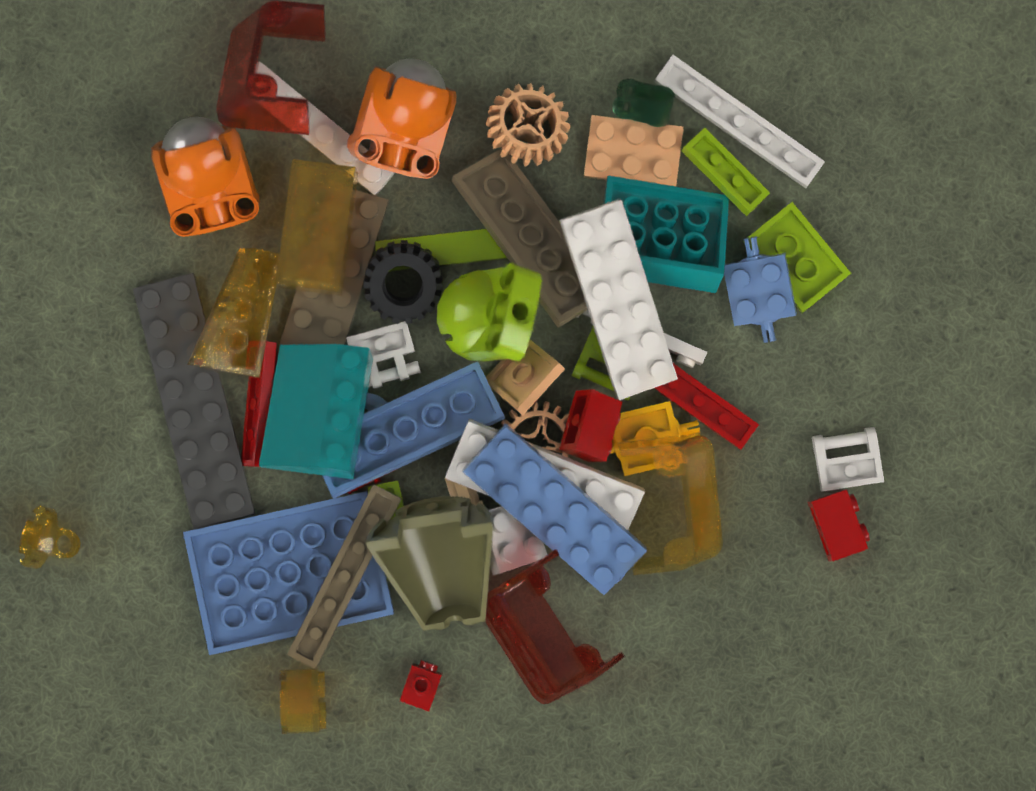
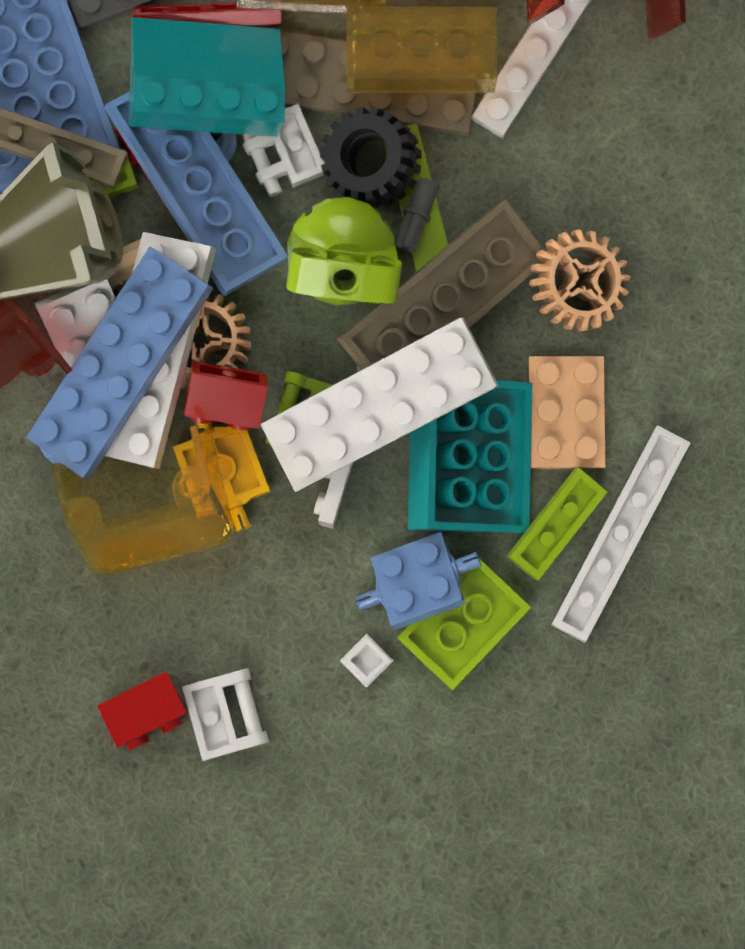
camera: 80 degrees right, 5 degrees down
orange piece [347,58,456,179] -> none
light nougat plate [486,340,565,416] -> none
clear green piece [612,78,675,127] -> none
red plate [653,363,759,450] -> none
none -> white tile [340,634,394,688]
none -> dark grey axle [395,177,440,253]

